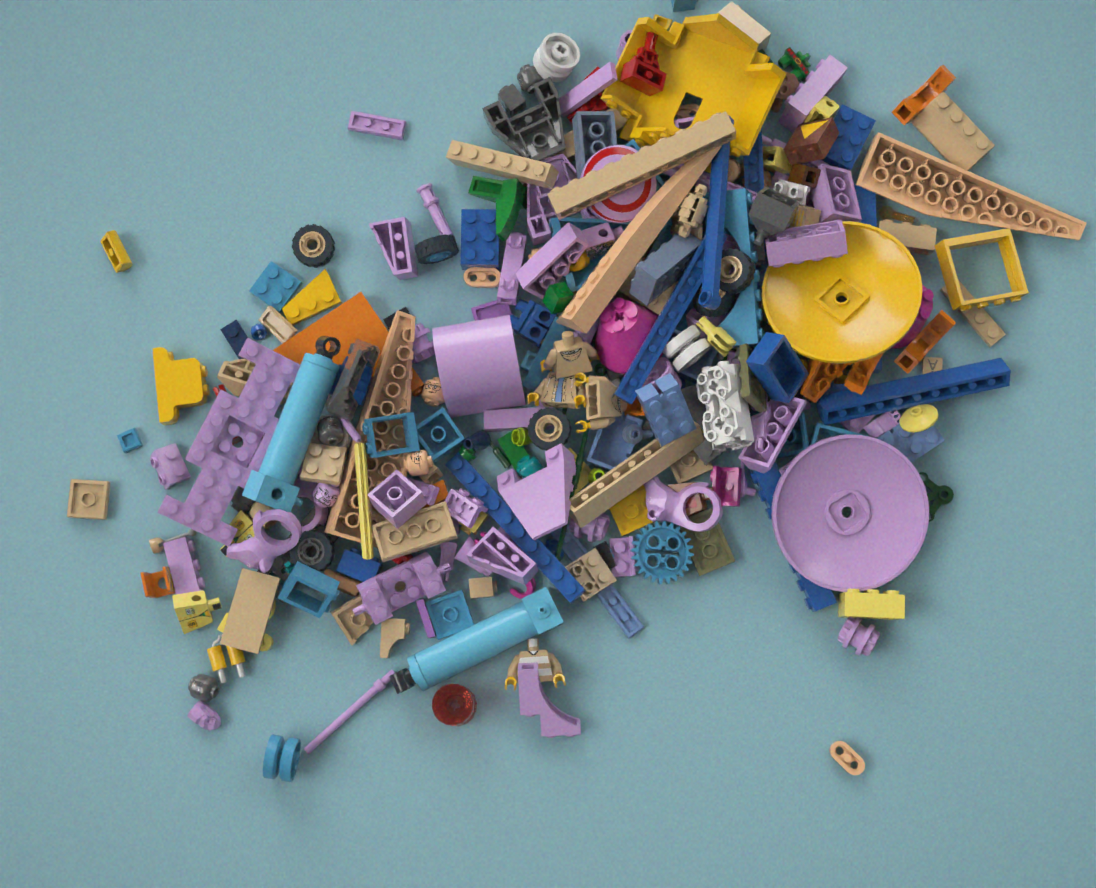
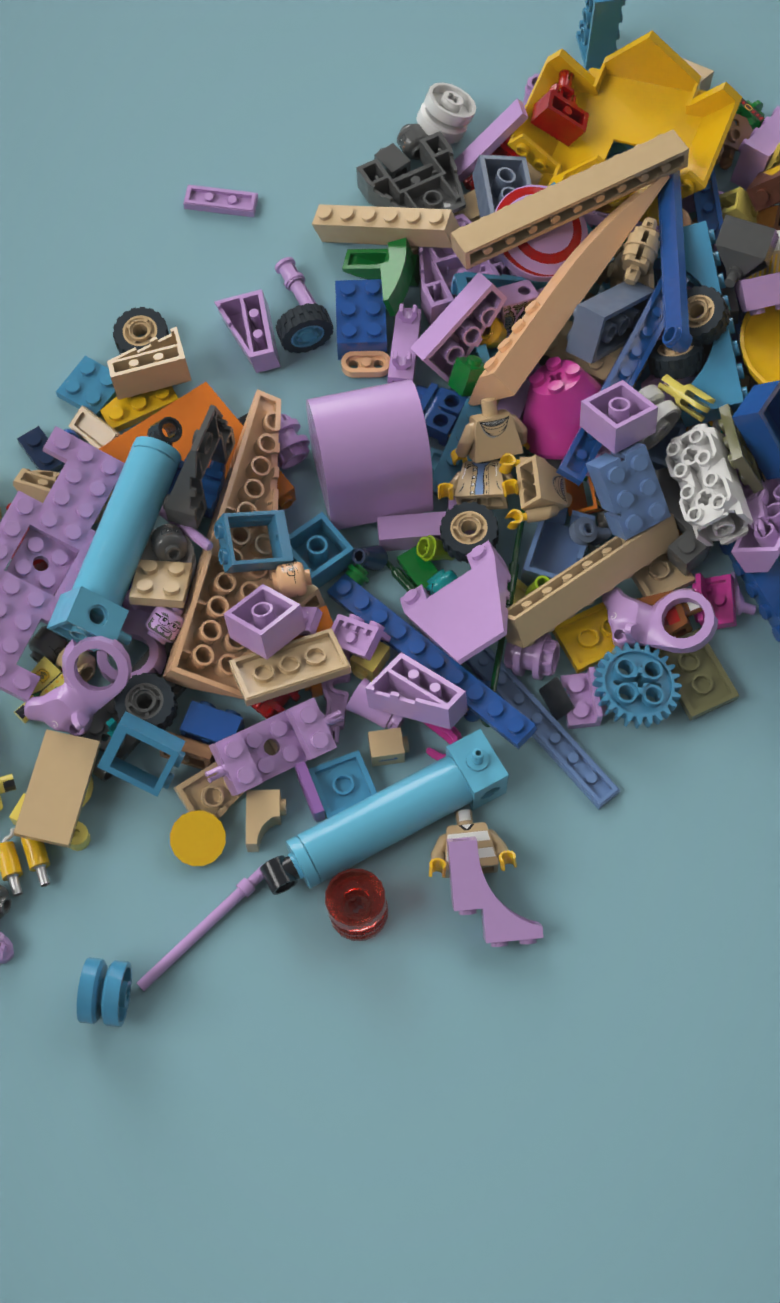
camera: 10 degrees left, 15 degrees down
light yellow axle [354,443,374,560] -> none
light nougat head [421,377,445,407] -> none
tan plate [565,548,617,602] -> none
none -> tan wedge [107,326,192,400]
none -> yellow tile [170,810,226,866]
none -> lavender brick [580,380,658,454]

